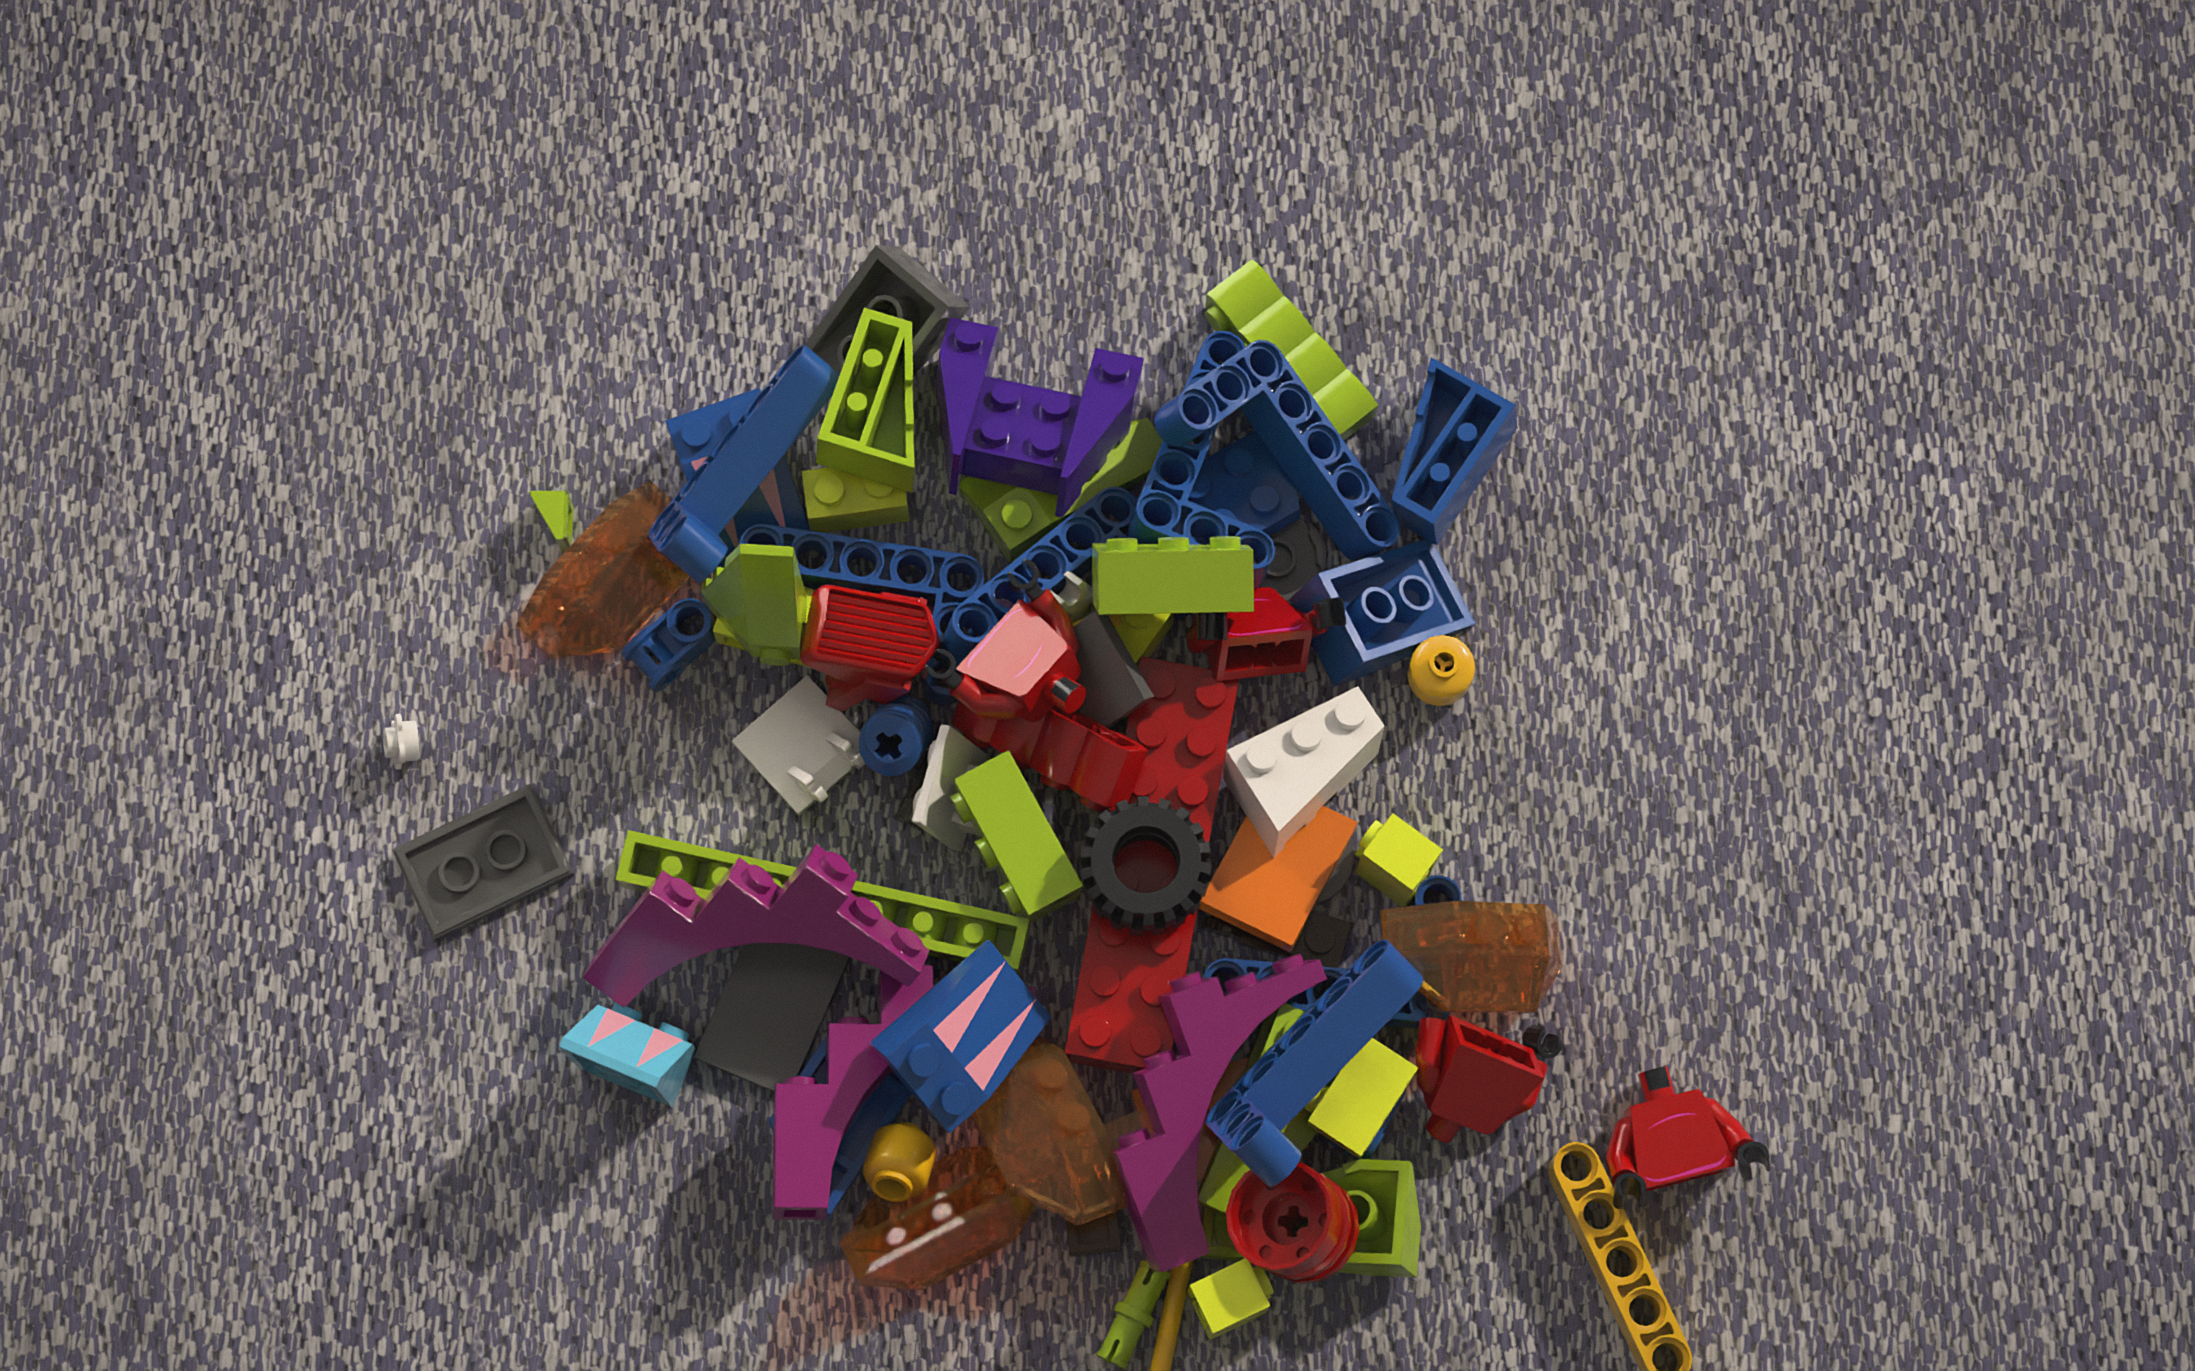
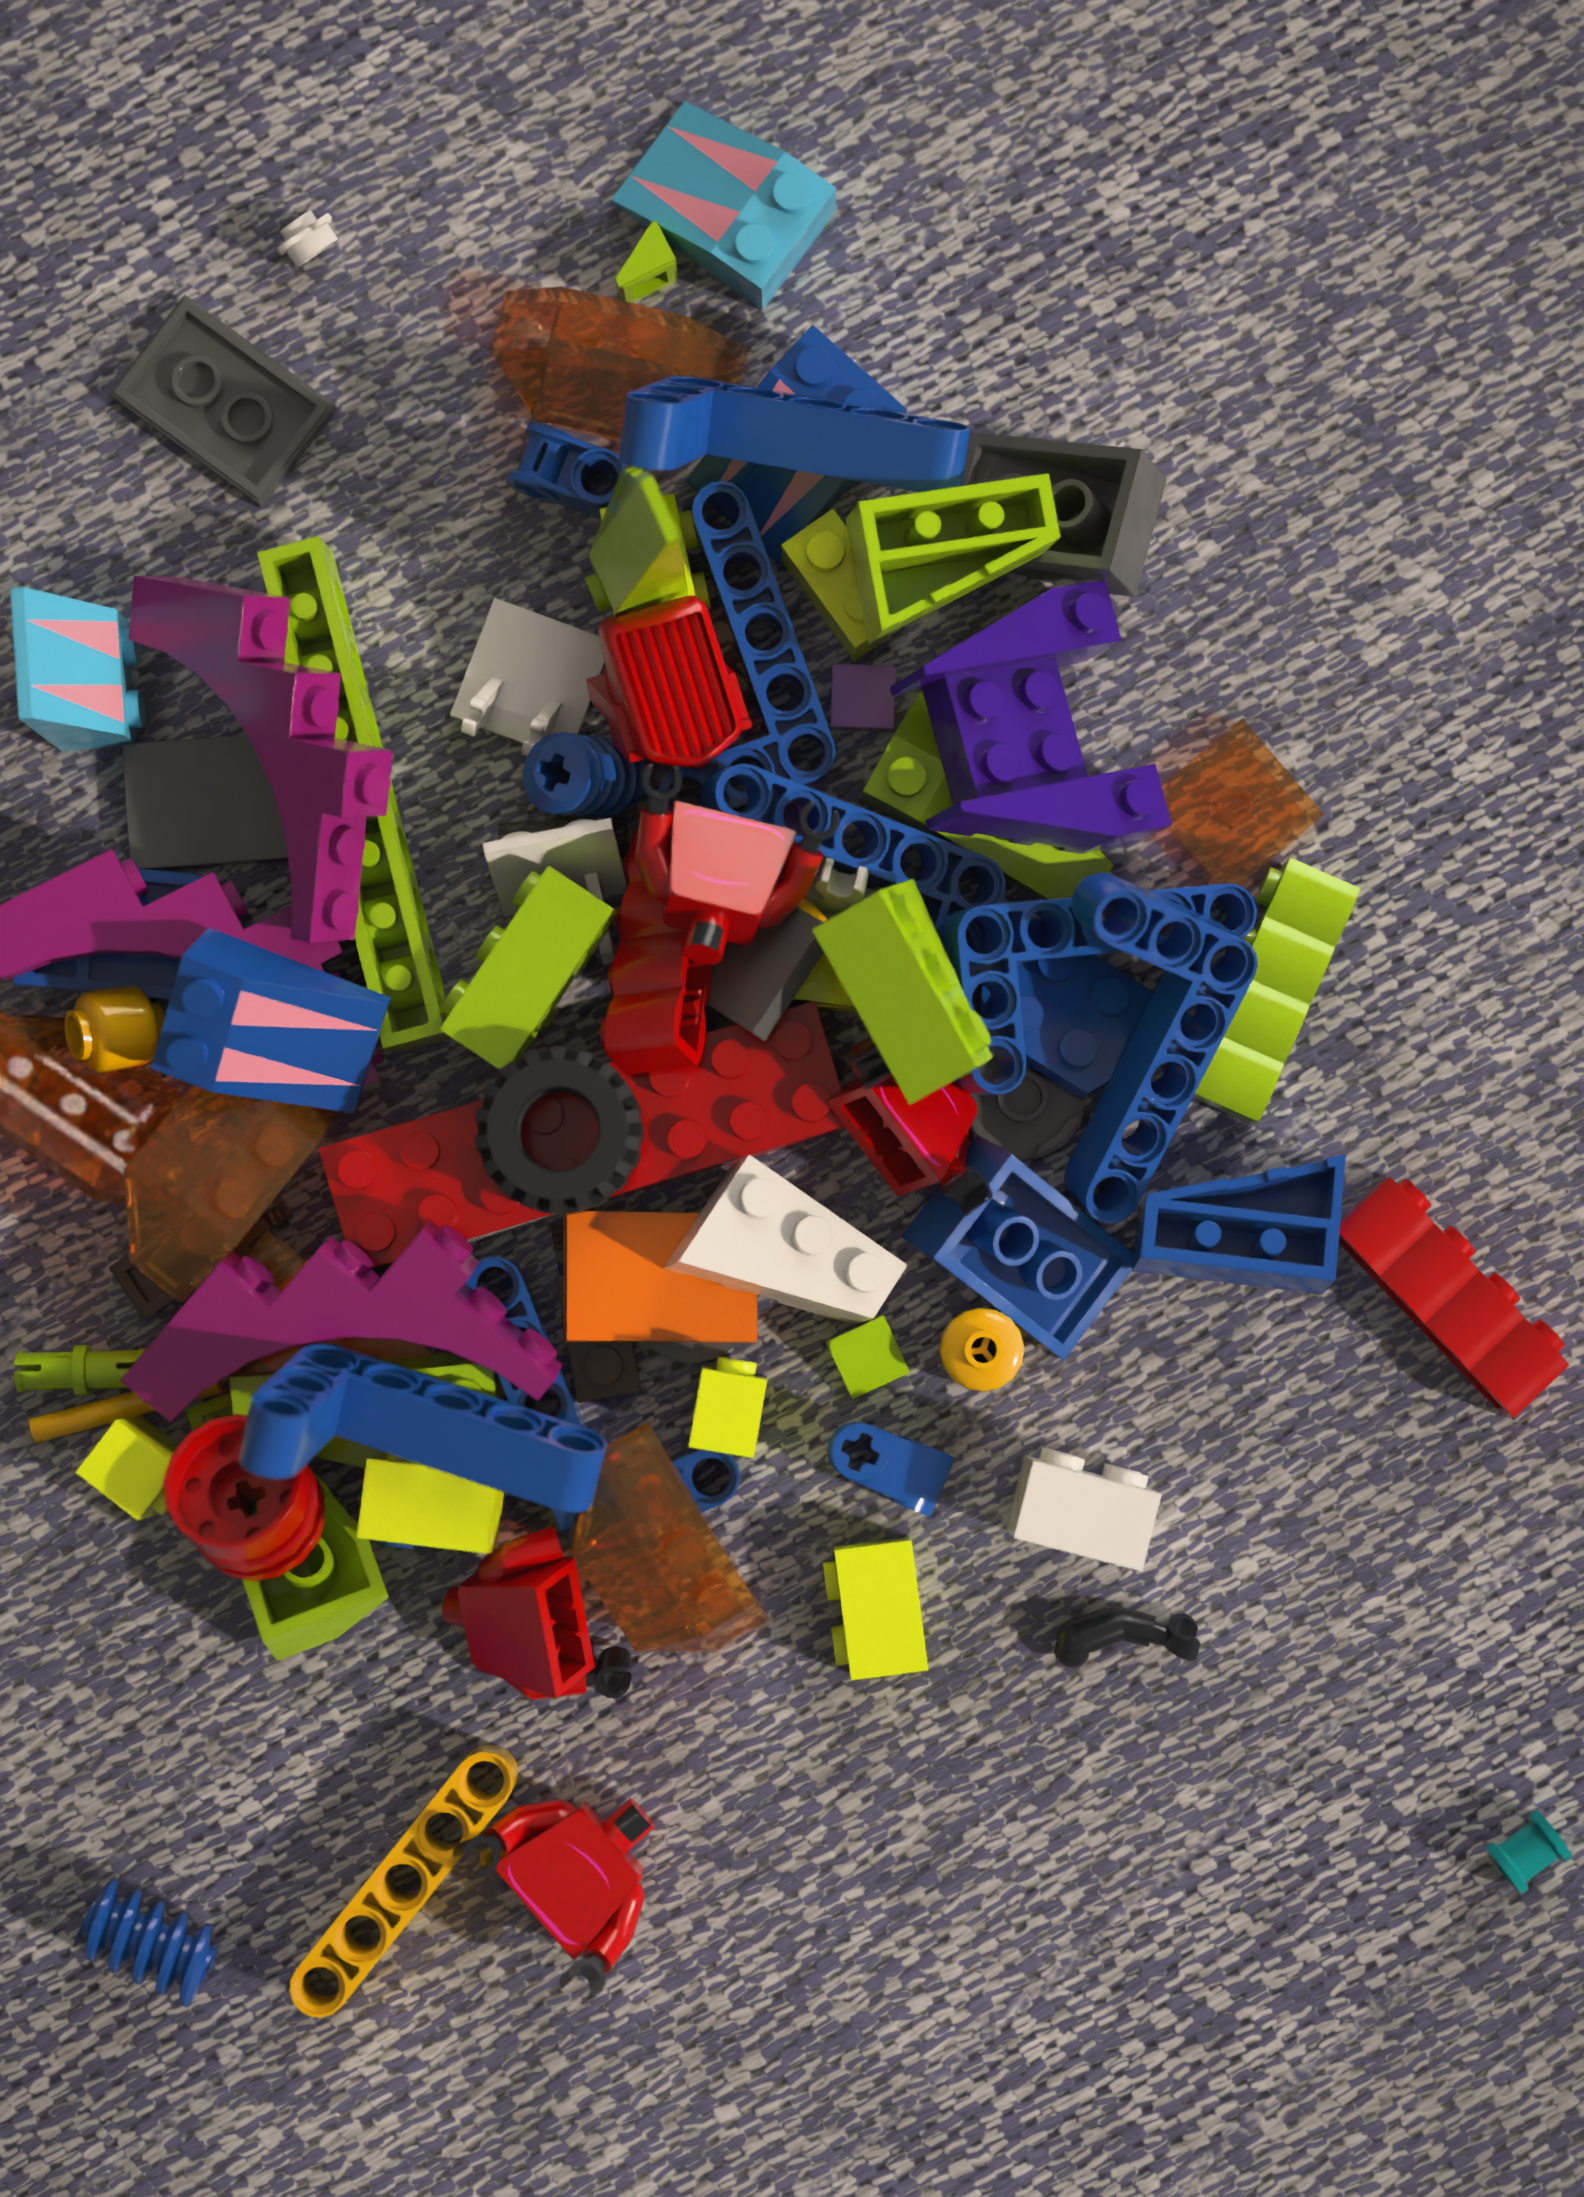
camera: 65 degrees right, 10 degrees up
none -> medium azure slope [611,101,837,311]
none -> neon yellow brick [823,1536,928,1680]
none -> lime slope [825,1315,910,1400]
none -> blue piece [827,1422,955,1517]
none -> medium lavender tile [830,664,895,732]
none -> white brick [1006,1447,1162,1571]
none -> black arm [1054,1605,1201,1668]
none -> clear orange plate [1162,718,1325,886]
none -> red brick [1338,1177,1569,1418]
none -> teal bush [1484,1809,1573,1895]

